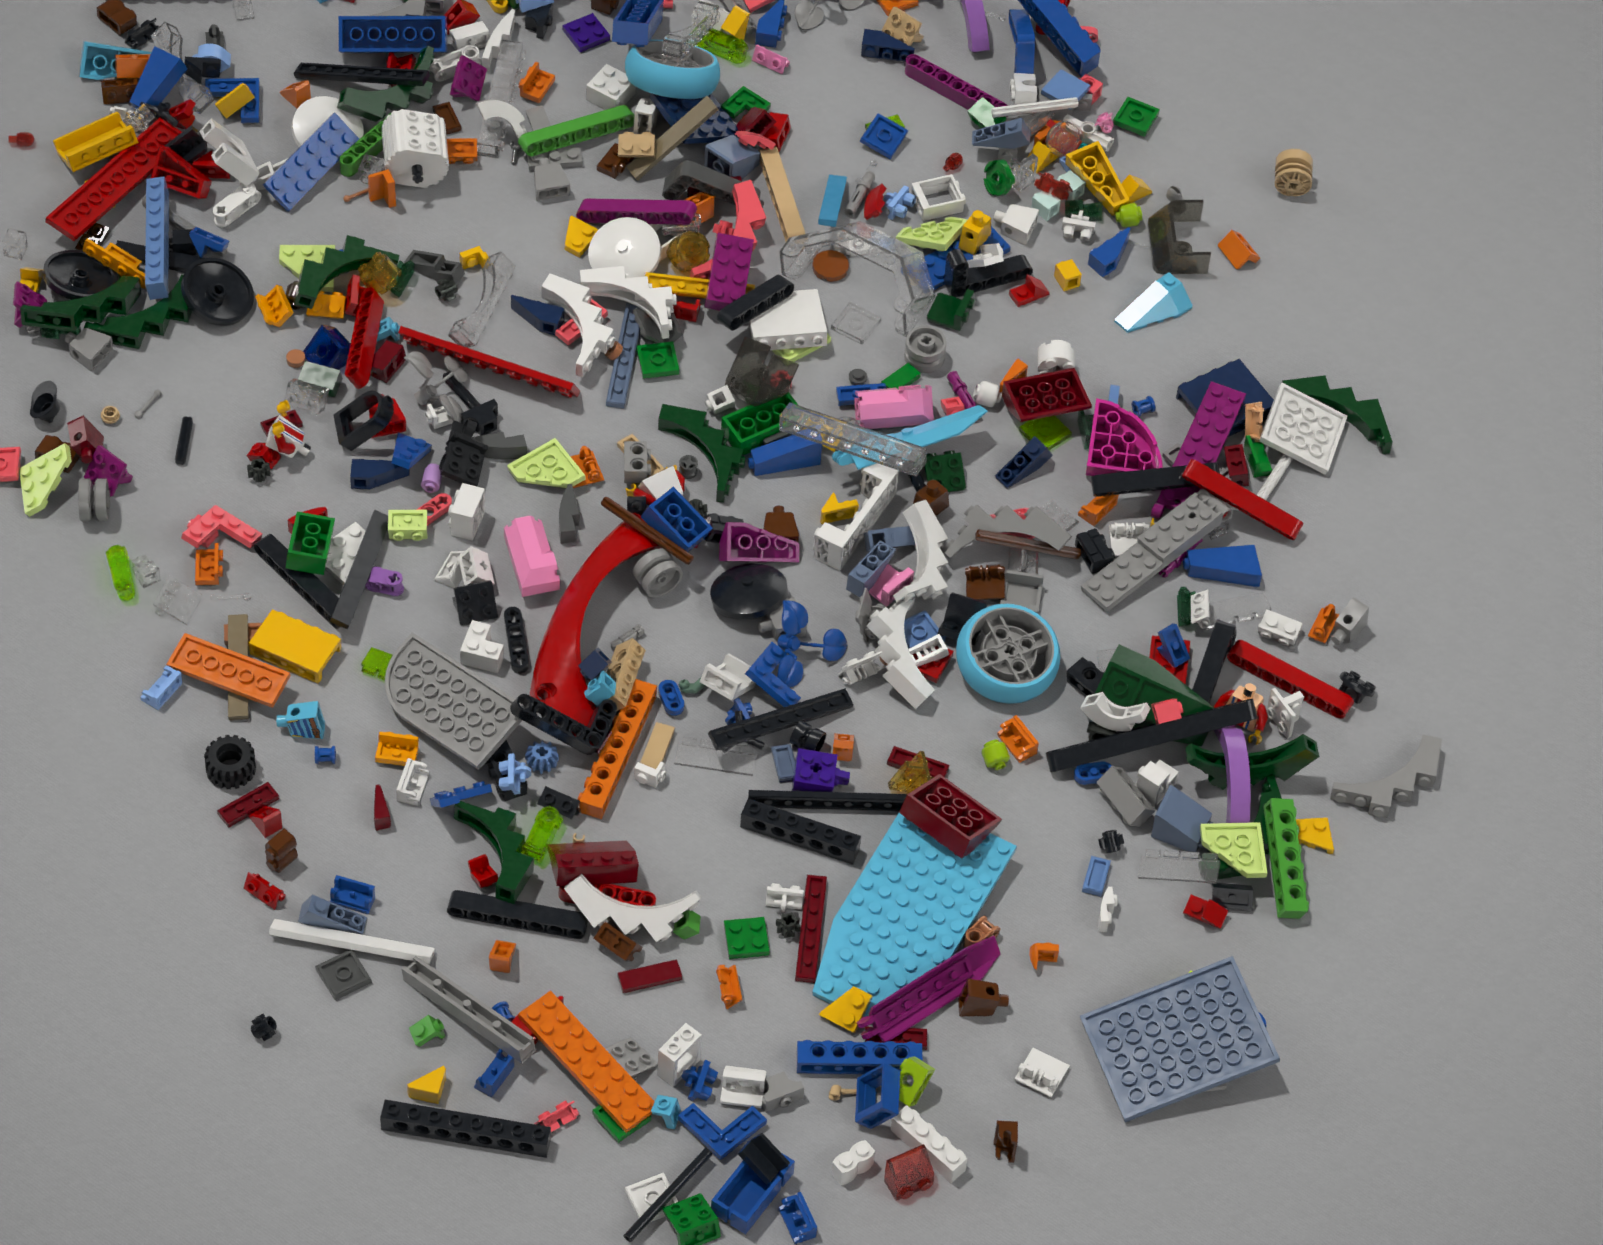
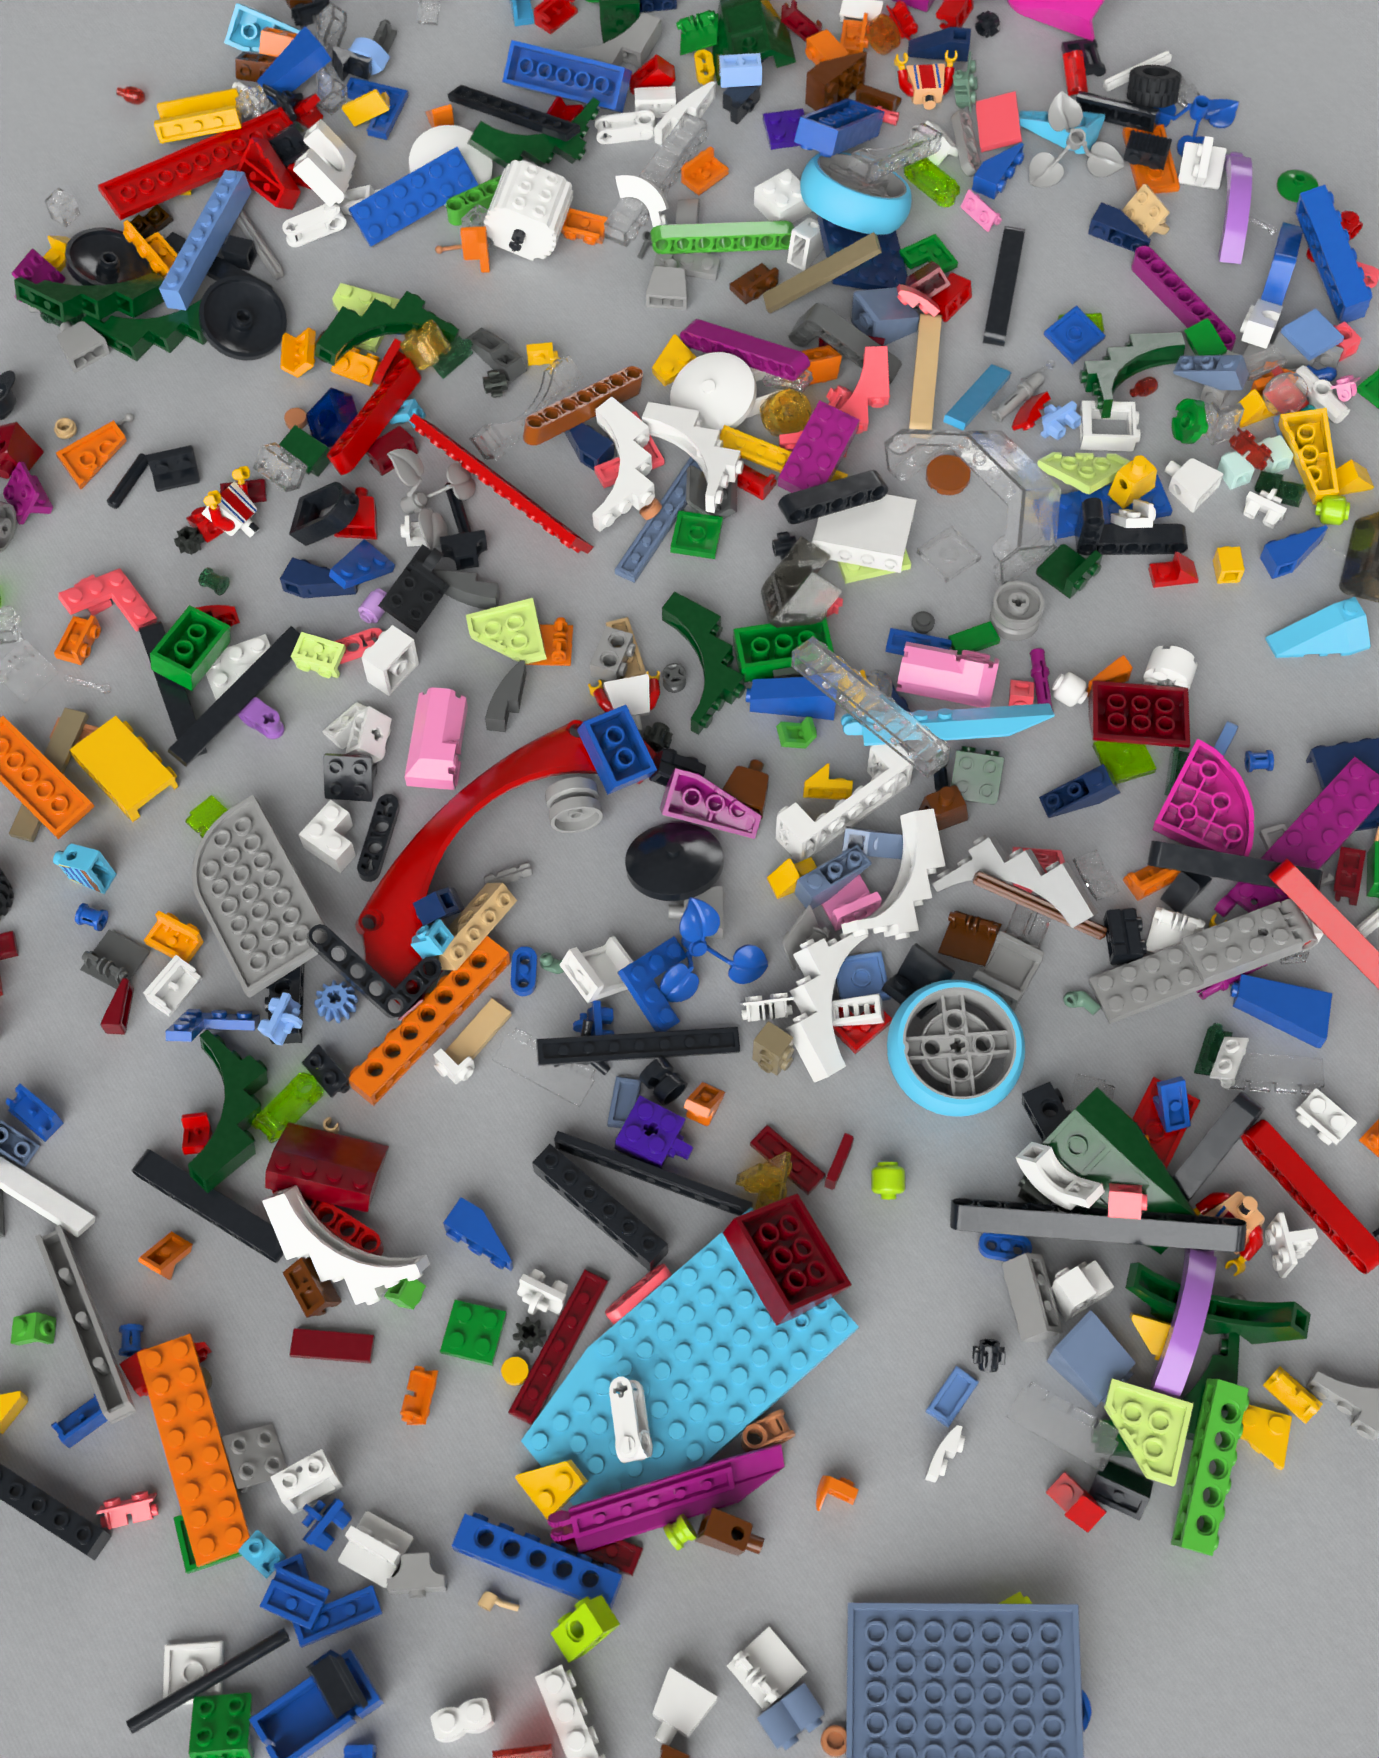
camera: 25 degrees right, 10 degrees up
blue slope [189,227,230,258] -> none
reddish brown tile [432,102,462,135] -> none
magenta bracket [450,55,487,101] -> none
reddish brown axle [601,497,694,565] -> none
tan bracket [618,132,656,157] -> none
black bracket [627,496,646,516] -> none
white brick [705,385,735,415] -> none
yellow slope [721,6,750,43] -> none
blue window [855,1063,900,1129] -> none
white axle [991,97,1079,118] -> none
orange hinge [997,715,1039,763] -> none
none -> orange wing [56,420,127,490]
none -> dark grey hinge [80,930,150,989]
none -> black bracket [146,445,200,492]
none -> clear green bush [198,567,230,596]
none -> blue plate [259,1567,331,1631]
none -> blue slope [443,1197,513,1271]
none -> yellow tile [501,1357,529,1386]
none -> dark orange beam [523,366,643,445]
none -> coral beam [605,1264,673,1324]
none -> white piece [609,1377,653,1463]
none -> white torso [653,1667,718,1746]
none -> lime wheel [663,1514,698,1551]
none -> dark tan brick [752,1021,795,1076]
none -> sand blue brick [757,1683,825,1751]
none -> yellow slope [767,857,817,899]
none -> black gear [772,531,798,561]
none -> bright green bracket [776,717,817,749]
none -> nougat tile [820,1725,847,1757]
none -> dark red tile [824,1133,854,1190]
none -> black beam [983,226,1025,347]
none -> sand green arm [1063,991,1101,1015]
none -> arch [1079,332,1186,418]
none -> yellow slope [1129,1312,1171,1361]
none -> black slope [1161,871,1212,914]
none -> yellow hinge [1262,1366,1323,1424]
none -> blue arm [1307,365,1337,382]

